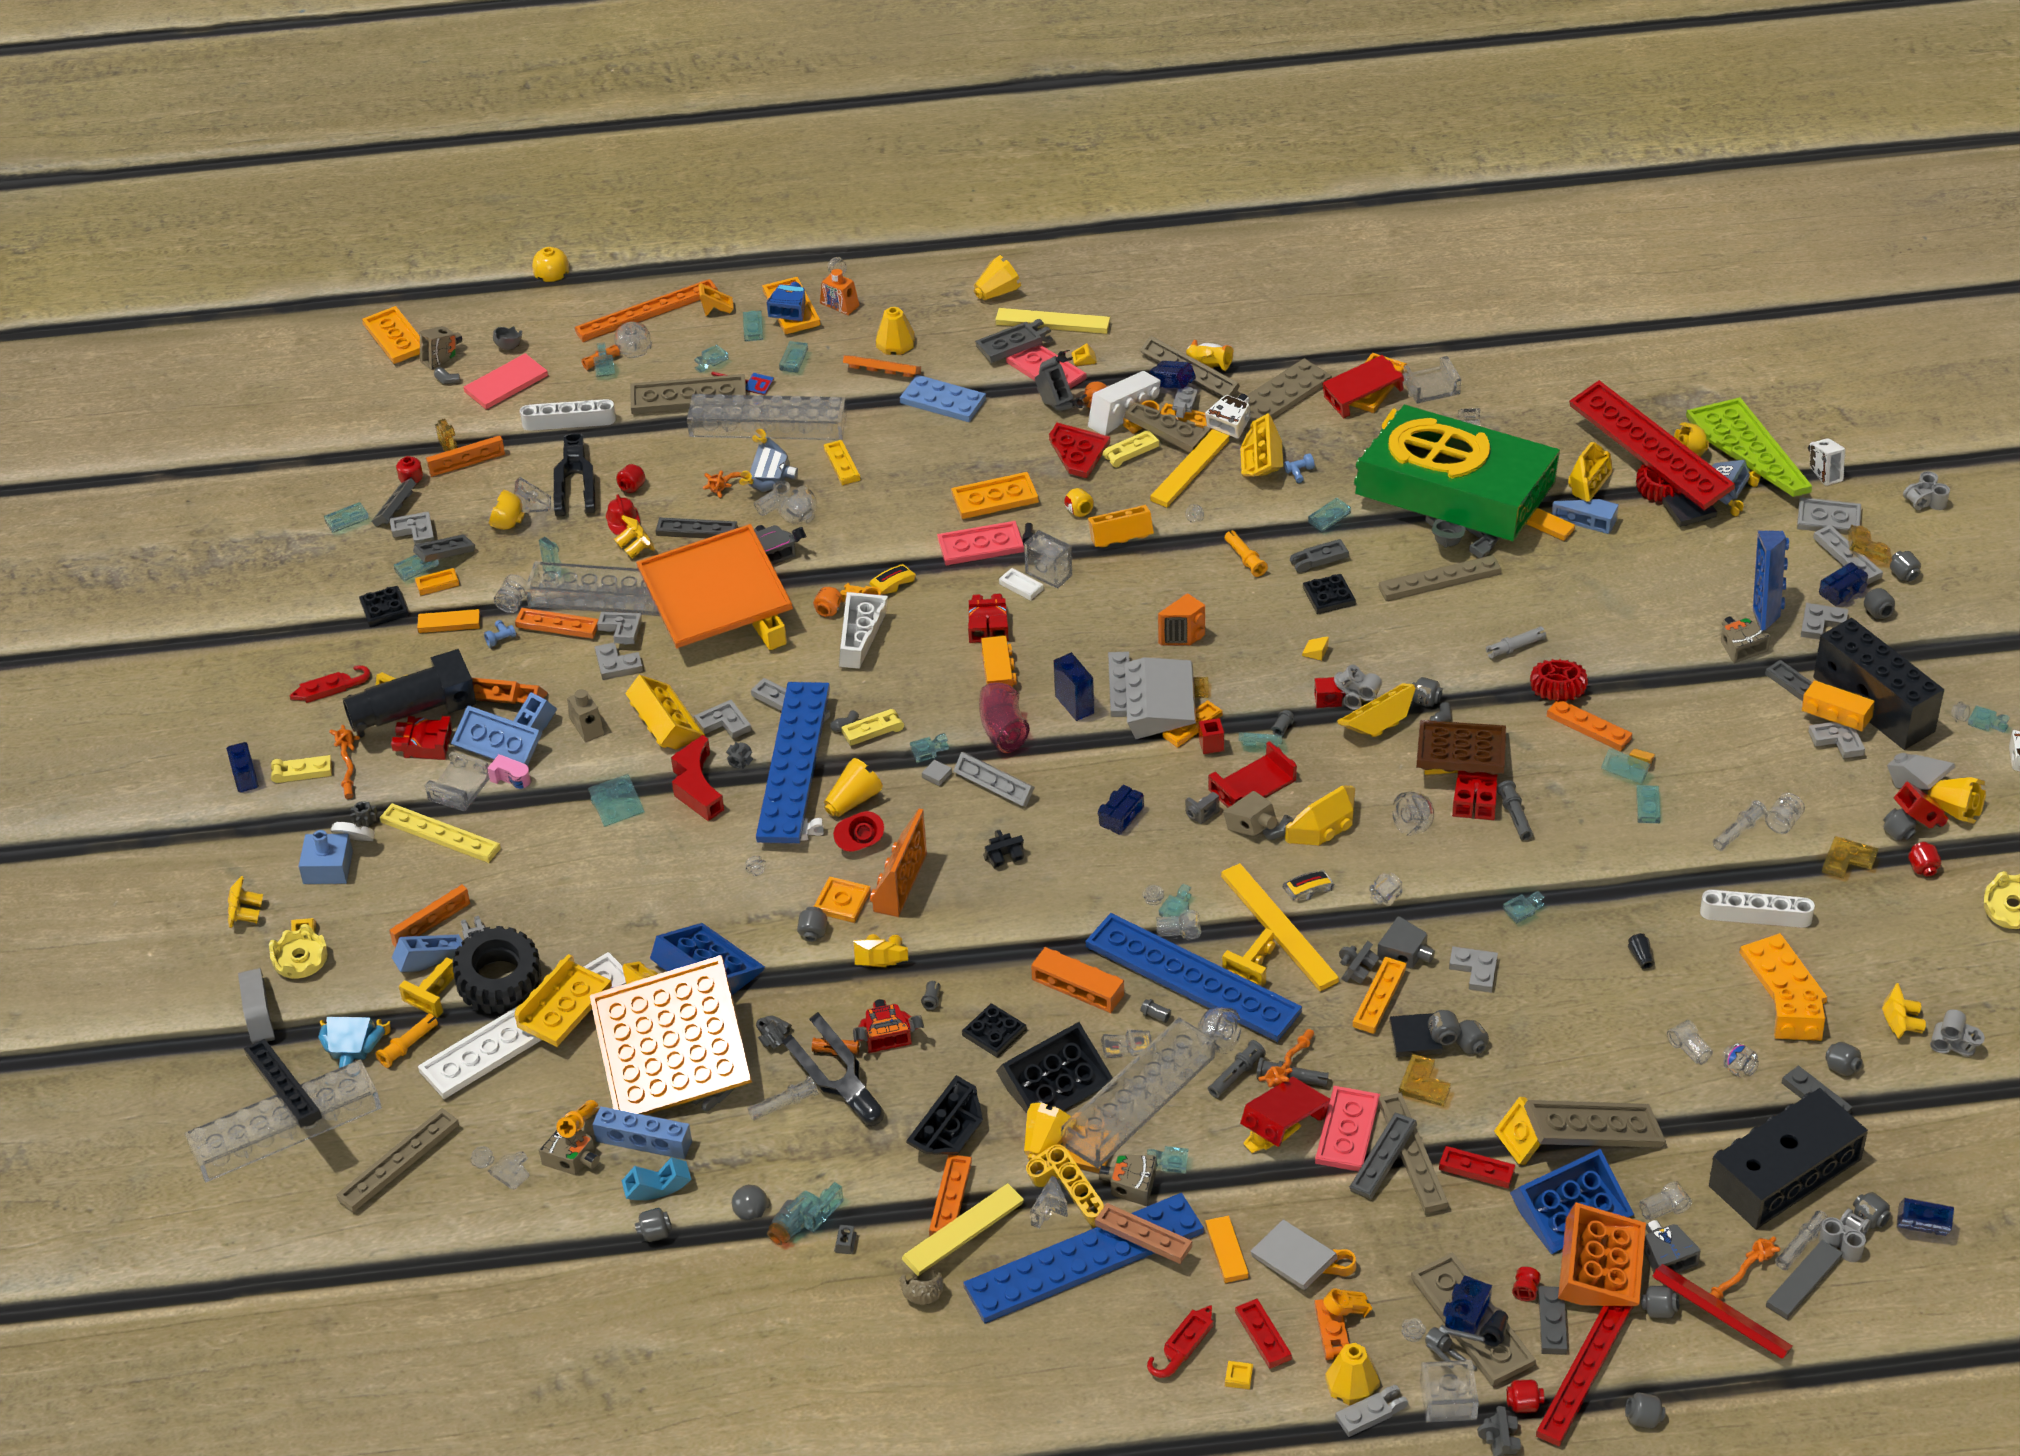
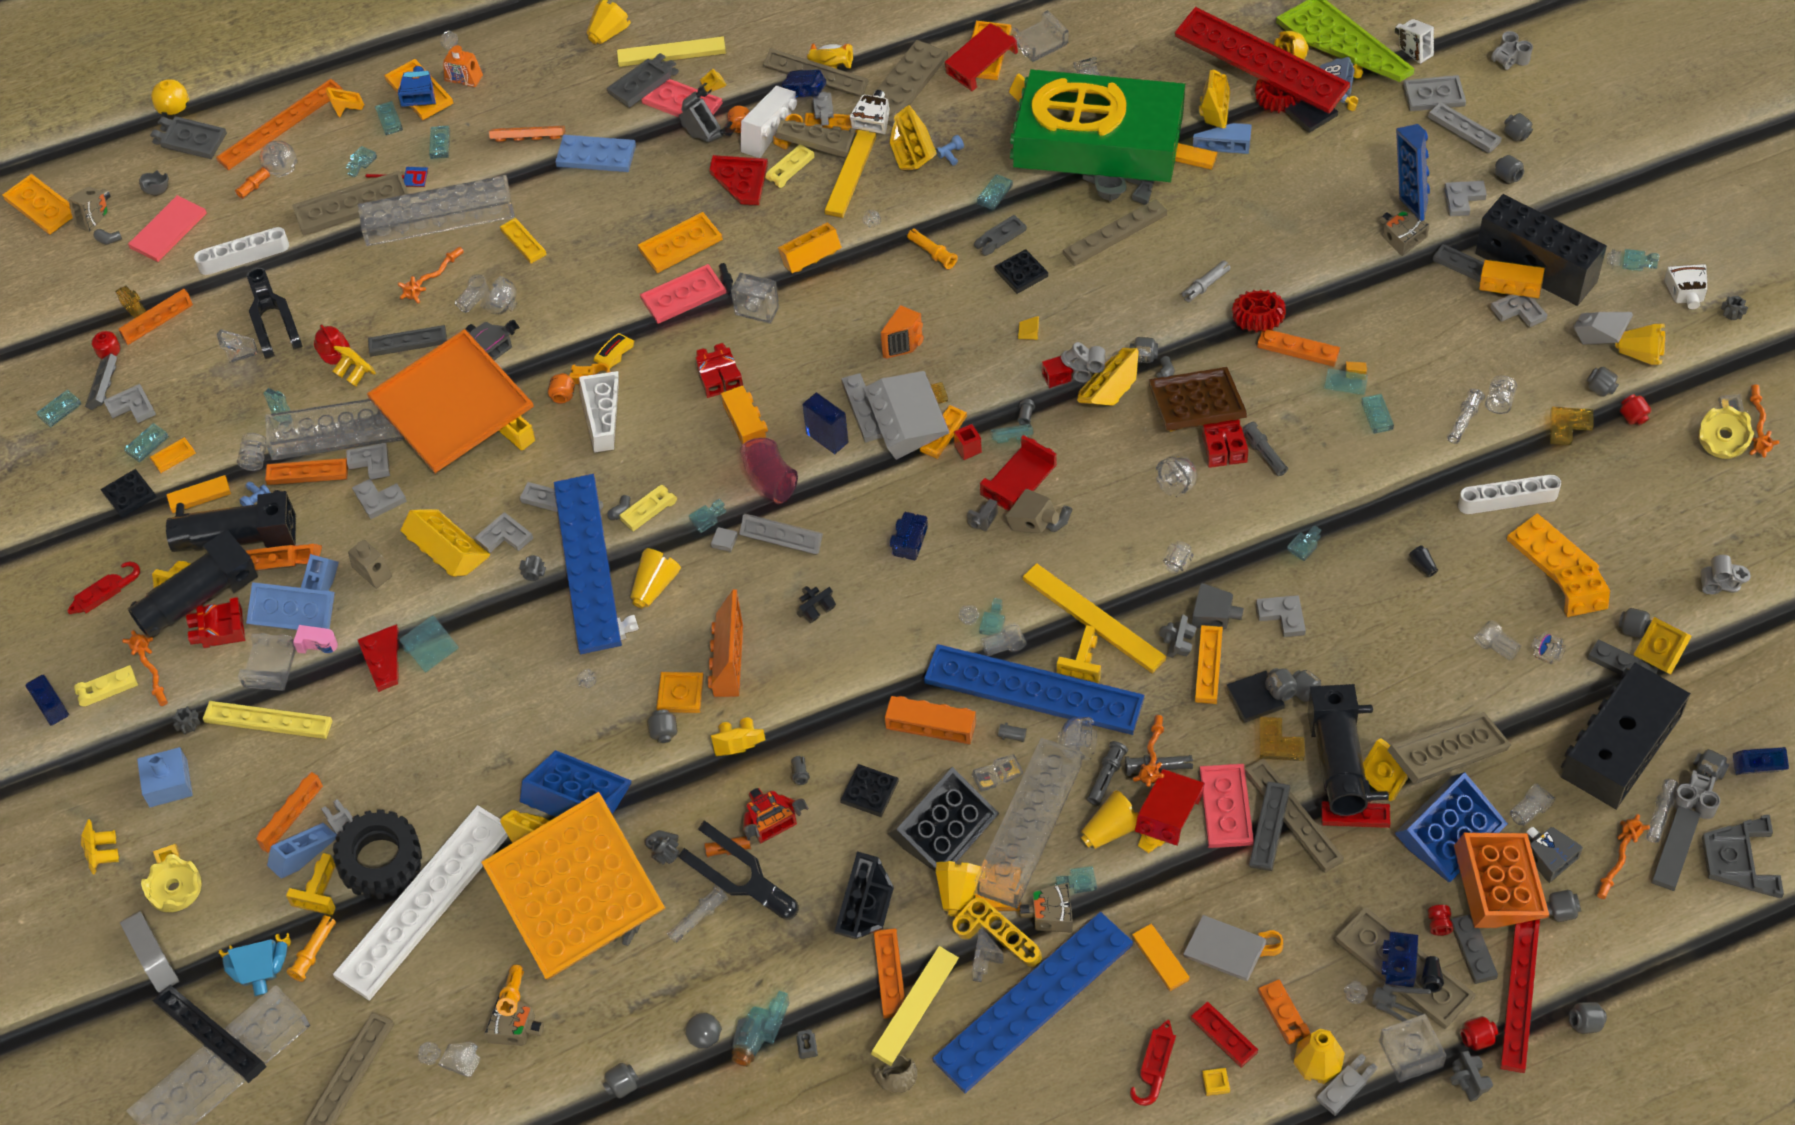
camera: 15 degrees left, 10 degrees up
white tile [331,822,375,841] -> none
dark grey plate [413,534,475,562] -> none
yellow cylinder [489,489,525,530] -> none
yellow bracket [515,954,612,1047] -> none
medium blue brick [592,1106,692,1160] -> none
clear light blue plate [593,342,615,377] -> none
red head [616,464,645,493] -> none
dark azure brick [621,1157,692,1200] -> none
red arch [671,735,724,821] -> none
sand blue torso [739,429,798,492] -> none
red piece [833,811,885,852] -> none
yellow cone [876,307,915,355] -> none
white tile [999,568,1044,601] -> none
yellow head [1064,488,1094,517] -> none
nougat plate [1095,1203,1192,1264] -> none
slope [1282,870,1335,901] -> none
yellow wedge [1285,785,1355,846] -> none
light orange piece [1323,1288,1372,1318] -> none
red tile [1652,1264,1793,1359] -> none
clear blue brick [1819,562,1868,606] -> none
clear yellow plate [1848,524,1891,564] -> none
yellow connector [1882,983,1926,1039] -> none
red torso [1893,781,1948,829] -> none
none -> dark grey tile [150,116,227,159]
none -> black piece [166,490,296,552]
none -> red wing [357,624,399,692]
none -> yellow cone [1080,790,1138,849]
none -> black piece [1307,684,1389,816]
none -> yellow tile [1633,617,1692,674]
none -> dark grey wing [1702,815,1784,898]

